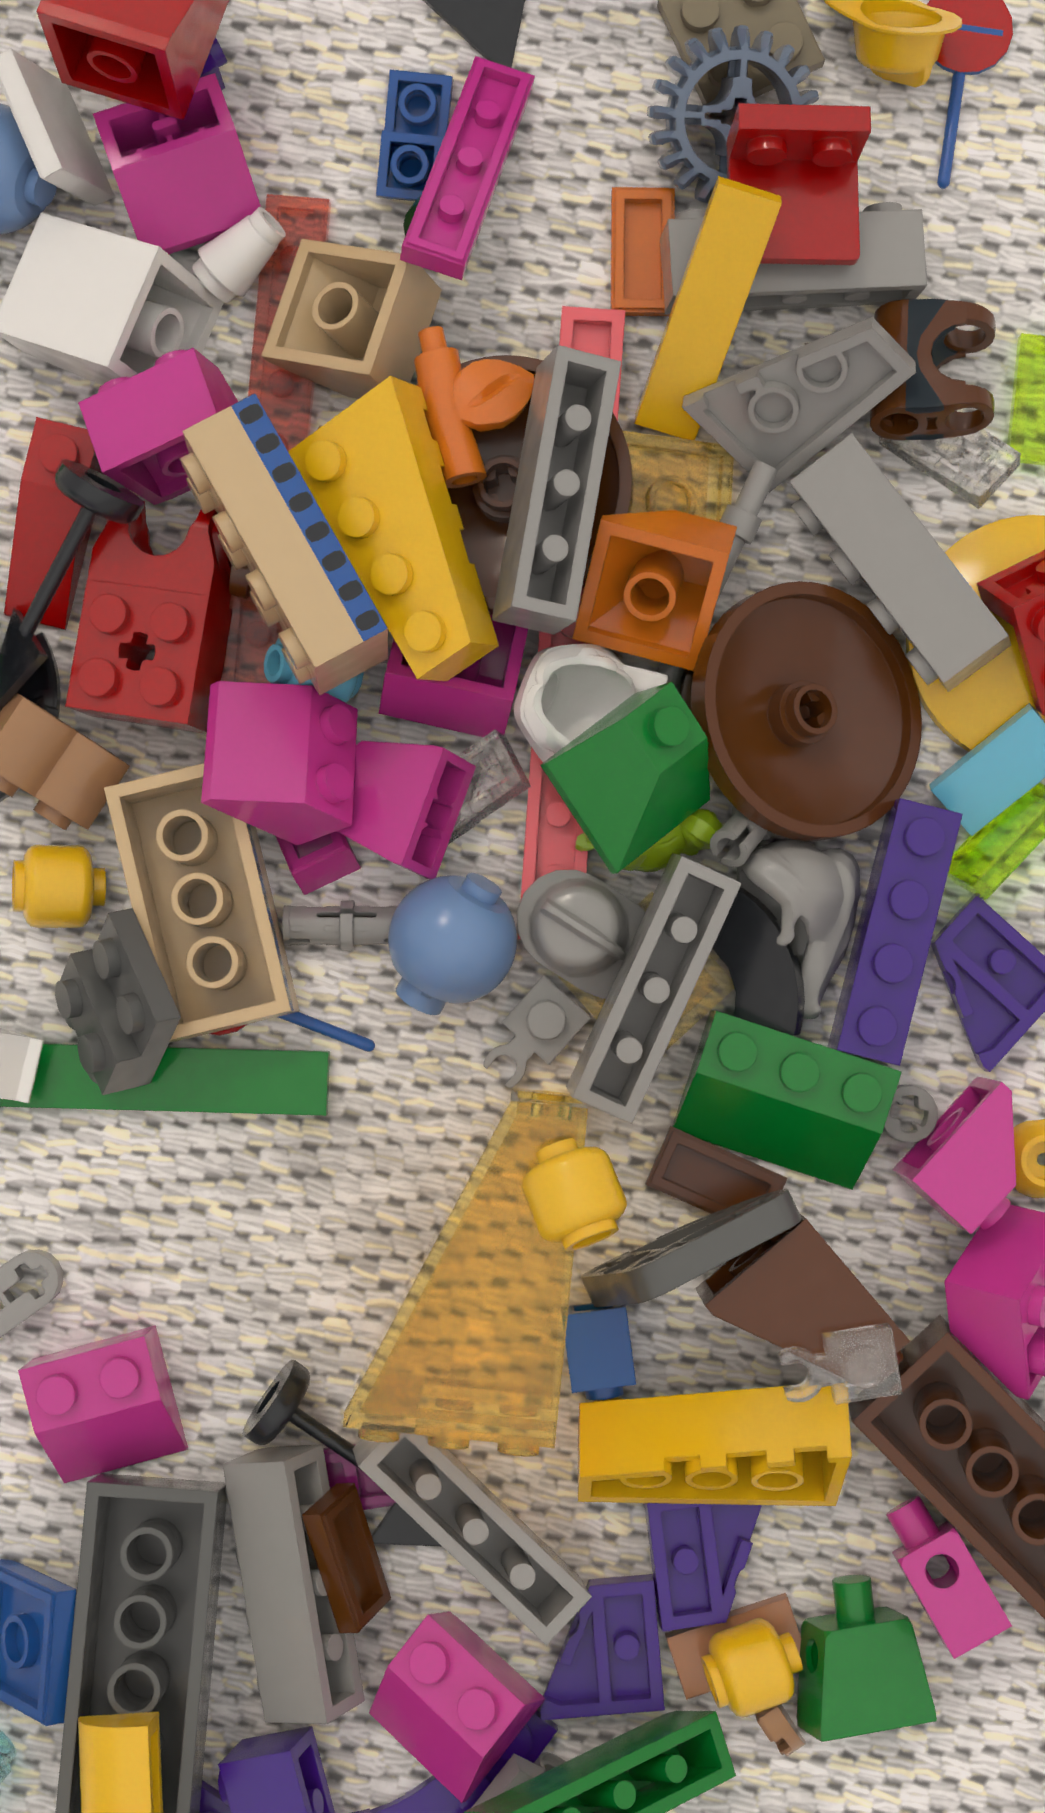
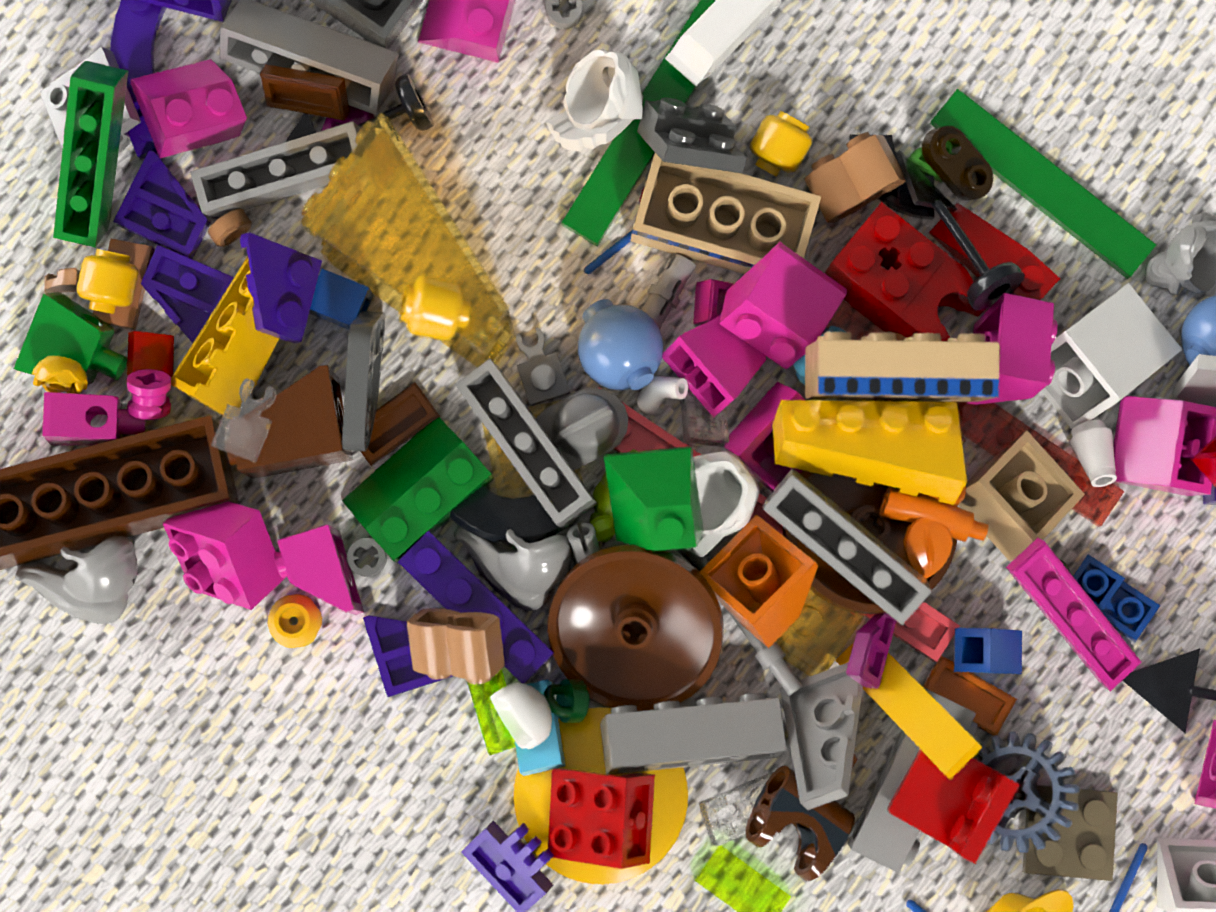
camera: 120 degrees right, 5 degrees down
none -> yellow plate [31,356,88,394]
none -> red tile [127,331,174,377]
none -> dark pink wheel [127,369,171,420]
none -> medium nougat tile [208,209,252,247]
none -> dark purple wing [240,232,322,344]
none -> medium nougat brick [406,608,505,684]
none -> white hair [491,682,552,749]
none -> dark green tile [543,679,589,723]
none -> white hair [546,49,643,151]
none -> white arm [637,376,688,416]
none -> magenta tile [846,613,896,689]
none -> blue brick [954,628,1022,674]

